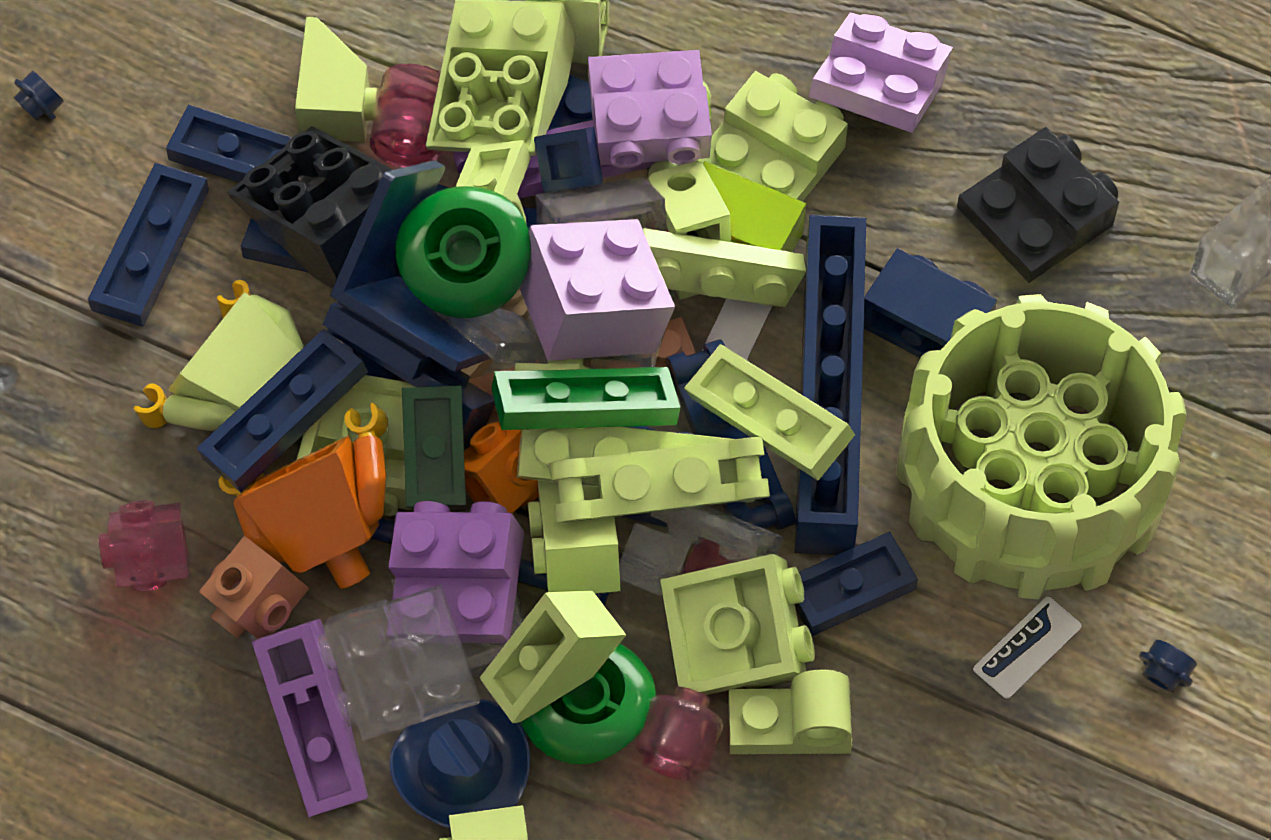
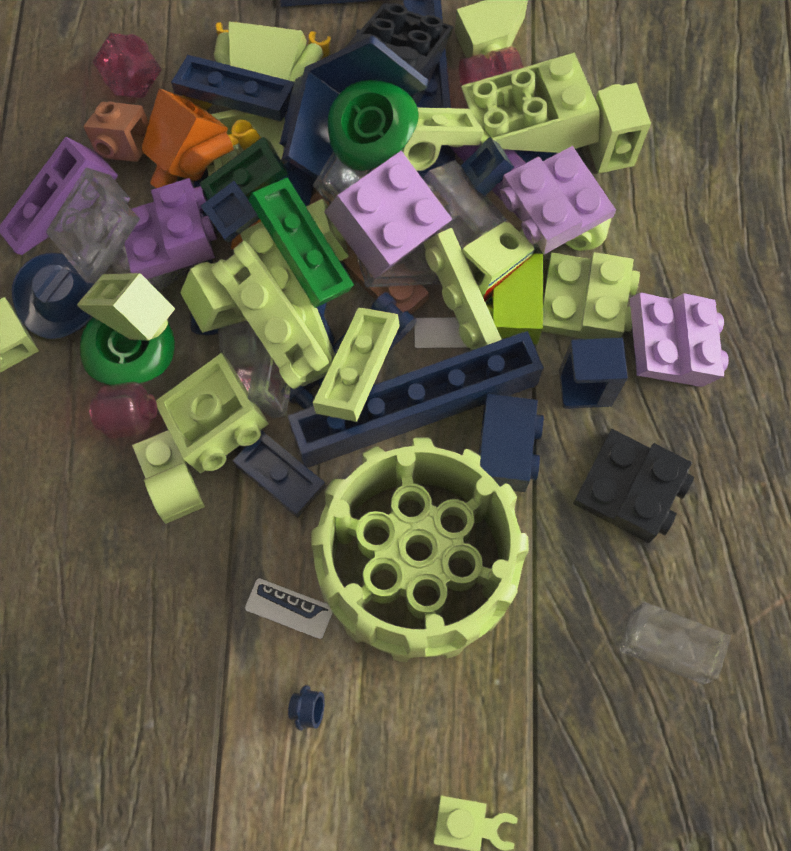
camera: 65 degrees right, 10 degrees up
none -> dark blue tile [201,181,260,243]
none -> dark blue panel [559,338,628,409]

